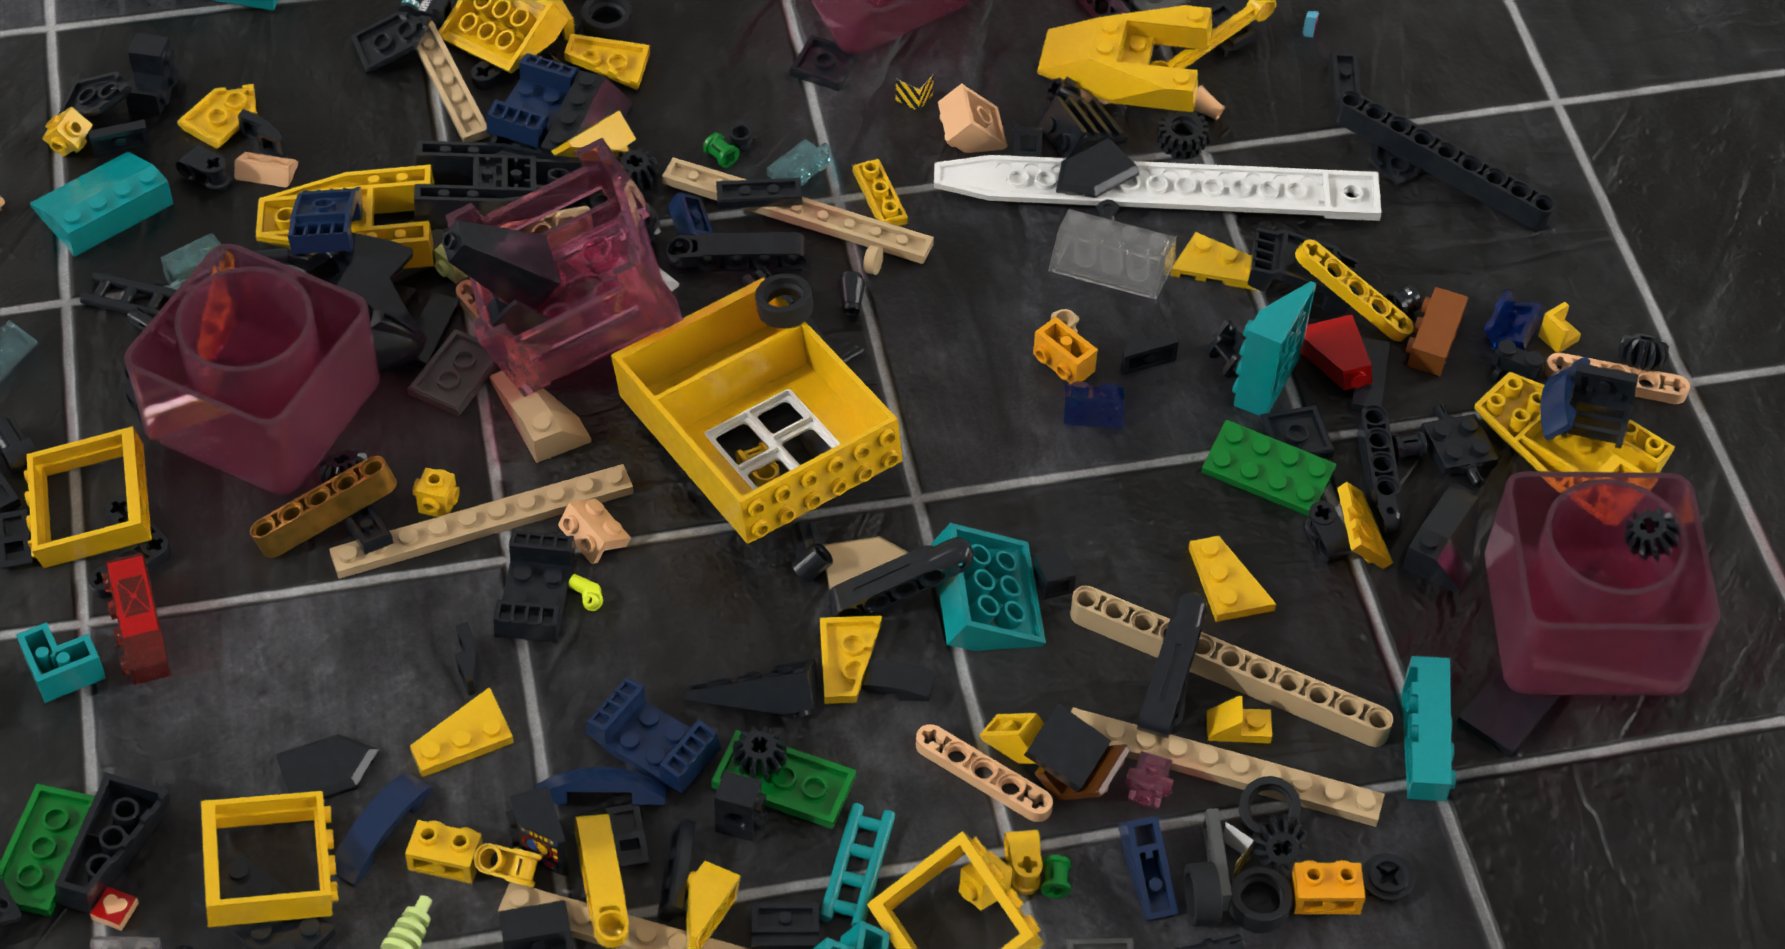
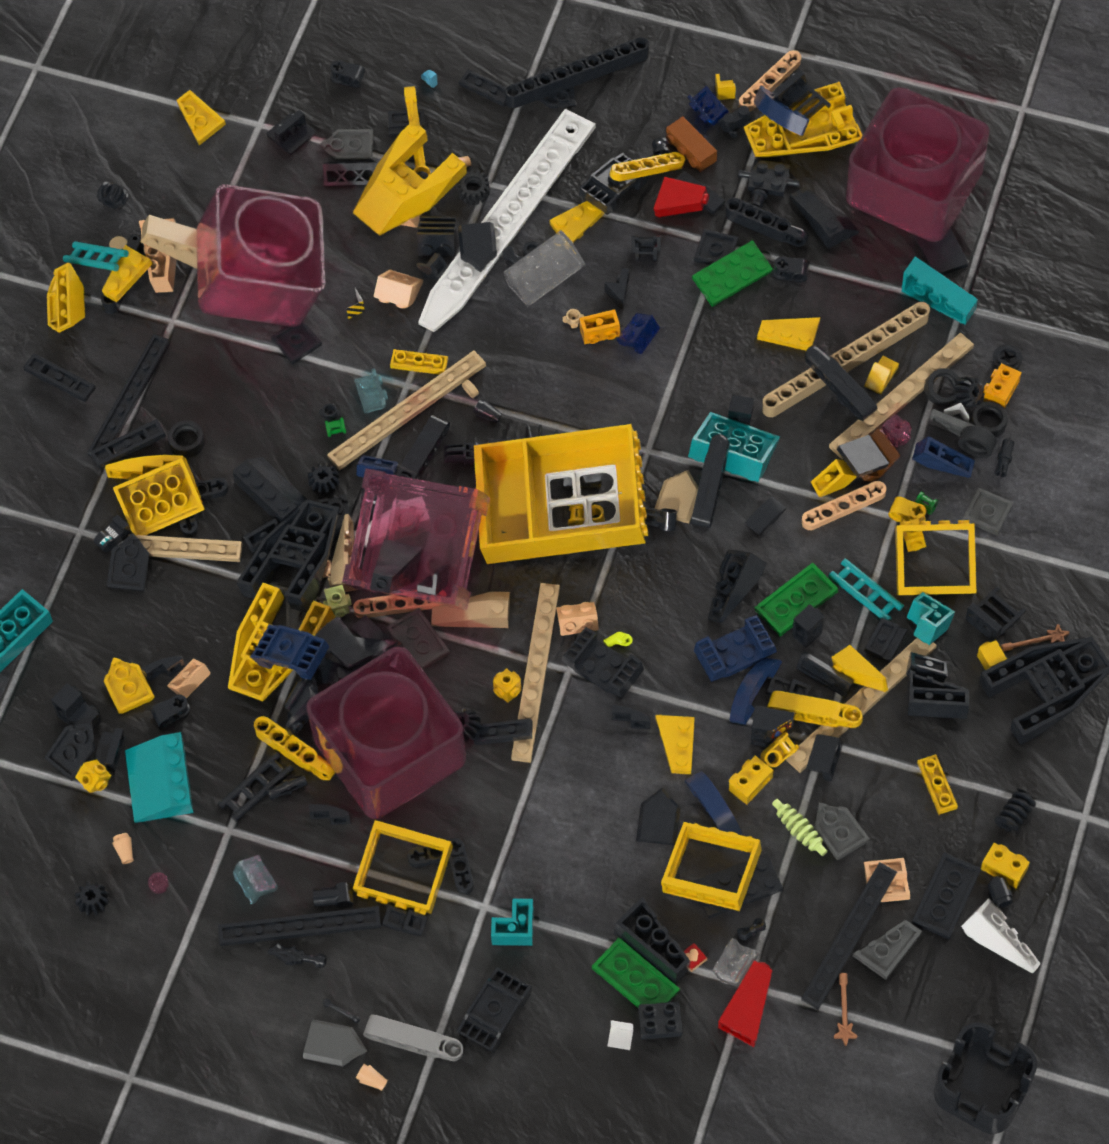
camera: 55 degrees left, 10 degrees up
clear red brick [102,553,172,685] -> none
clear light blue bracket [160,233,226,287] -> none
pearl gold beam [250,456,397,558] -> none
dark blue plate [486,53,578,148] -> none
yellow slope [552,111,636,159] -> none
yellow wing [564,34,650,91] -> none
black tile [716,178,802,209] -> none
black gear [732,725,787,782] -> none
black tyre [755,273,813,328] -> none
yellow wing [820,616,882,704] -> none
black gear [1046,76,1080,105] -> none
teal slope [1232,281,1316,416] -> none
yellow wing [1337,482,1393,569] -> none
black gear [1618,333,1669,372] -> none
black gear [1624,506,1681,562] -> none

